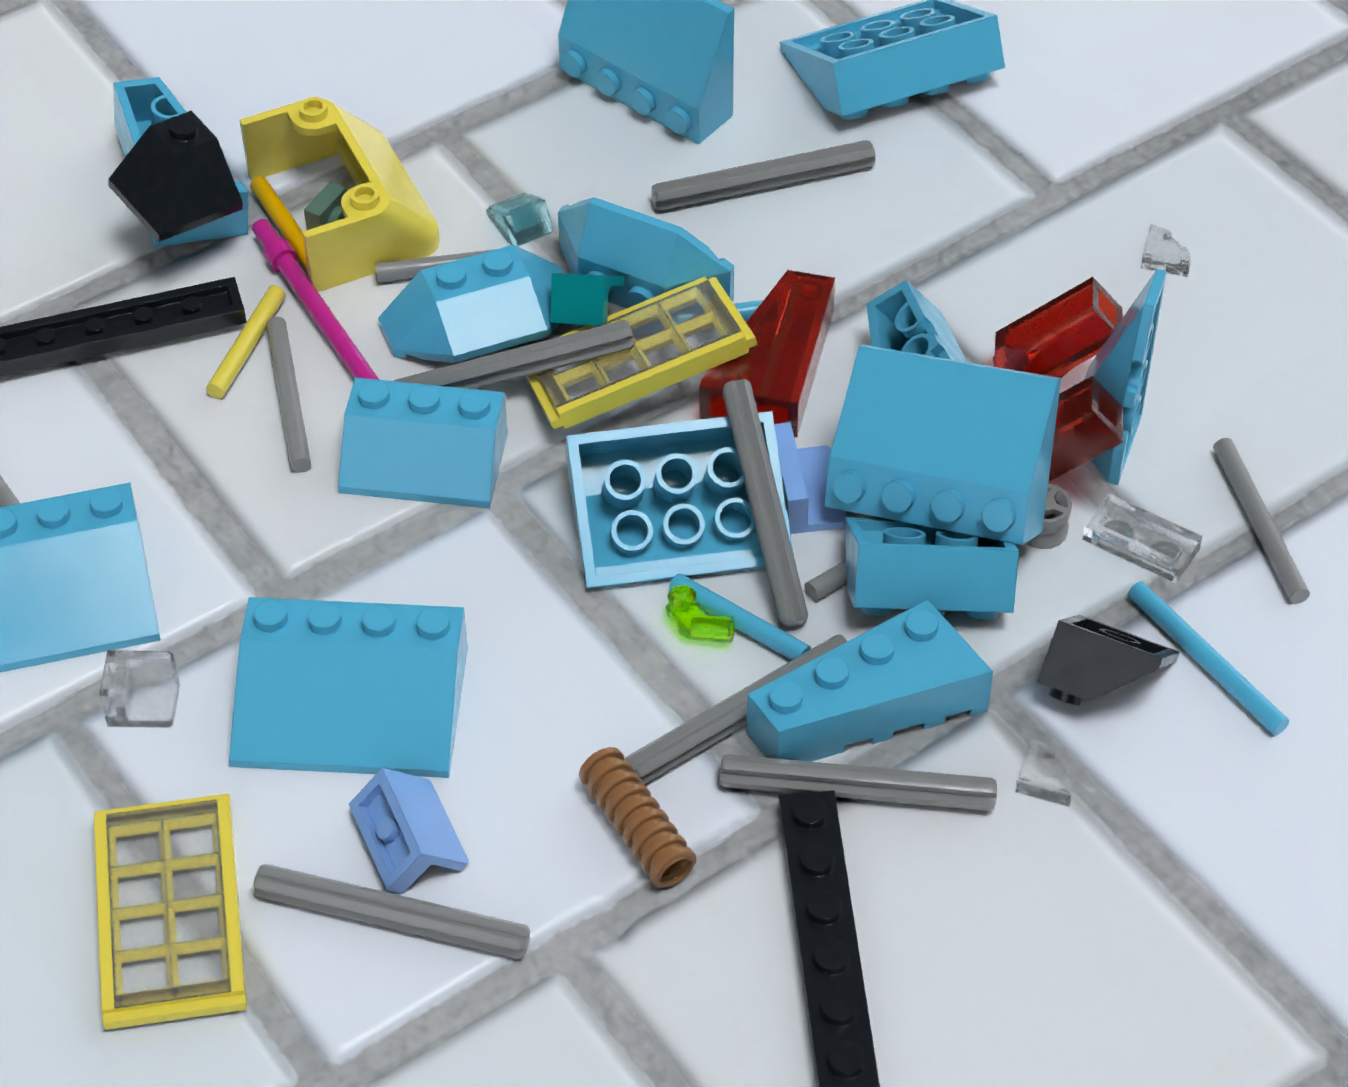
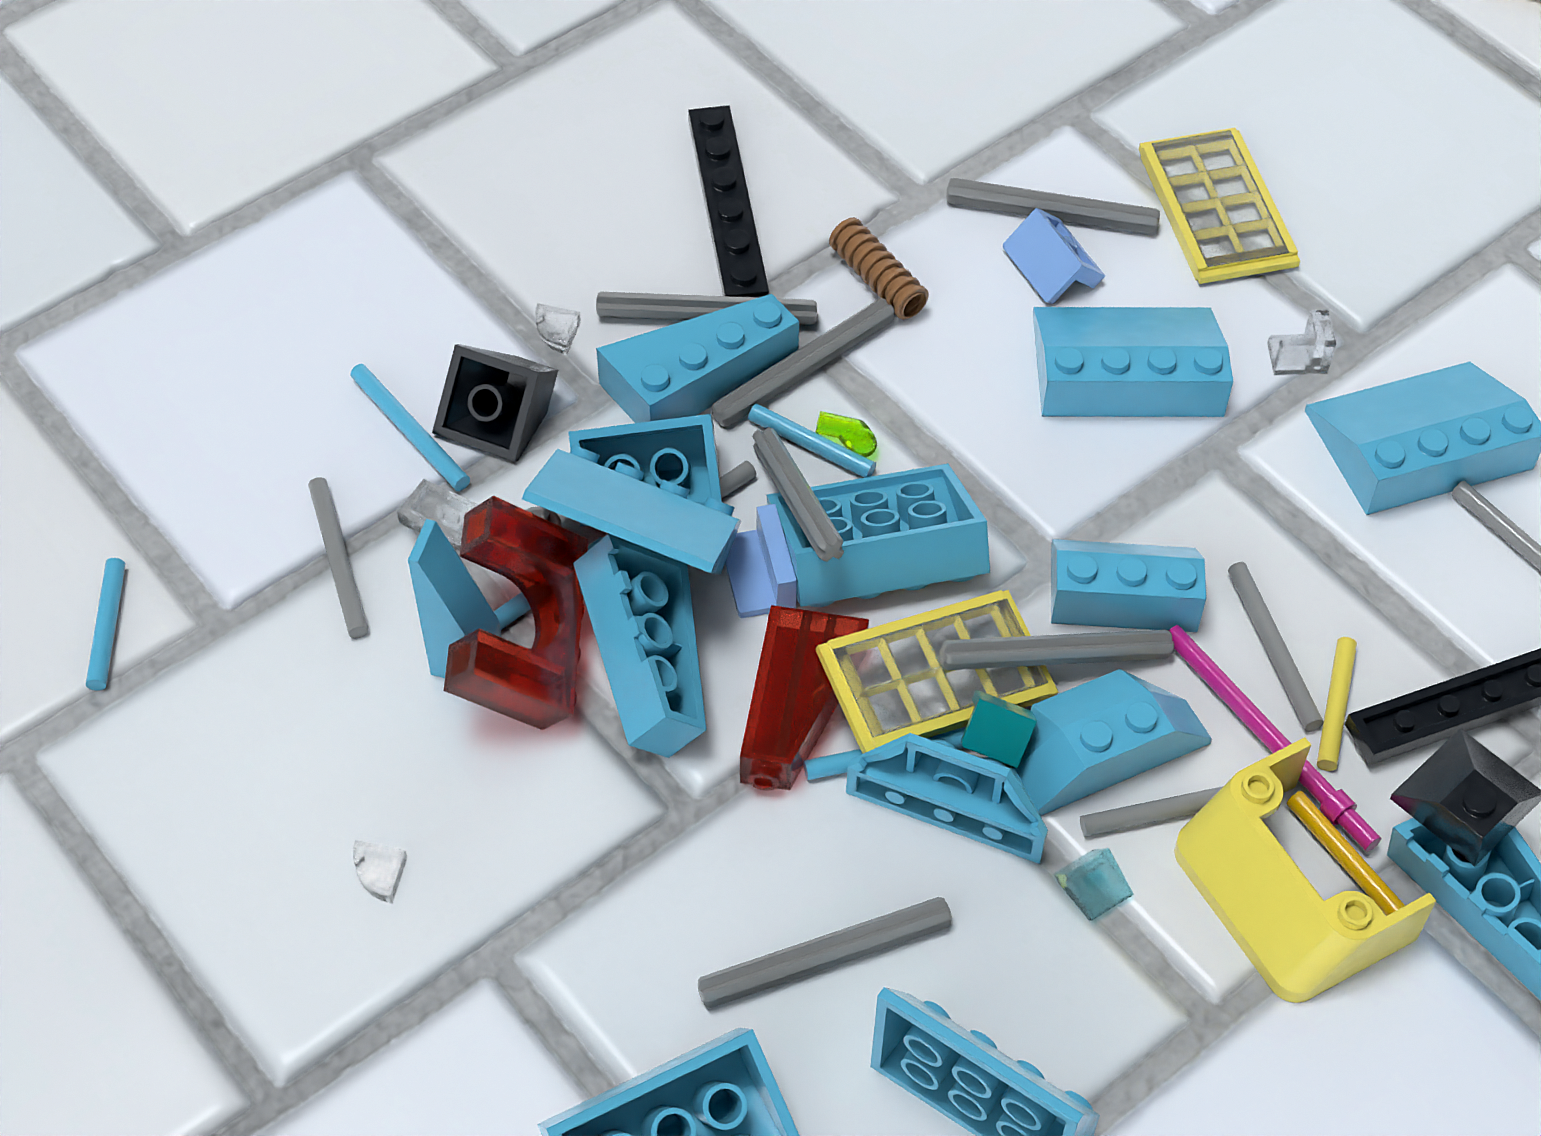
camera: 175 degrees right, 5 degrees up
sand green plate [304,181,347,230] -> none

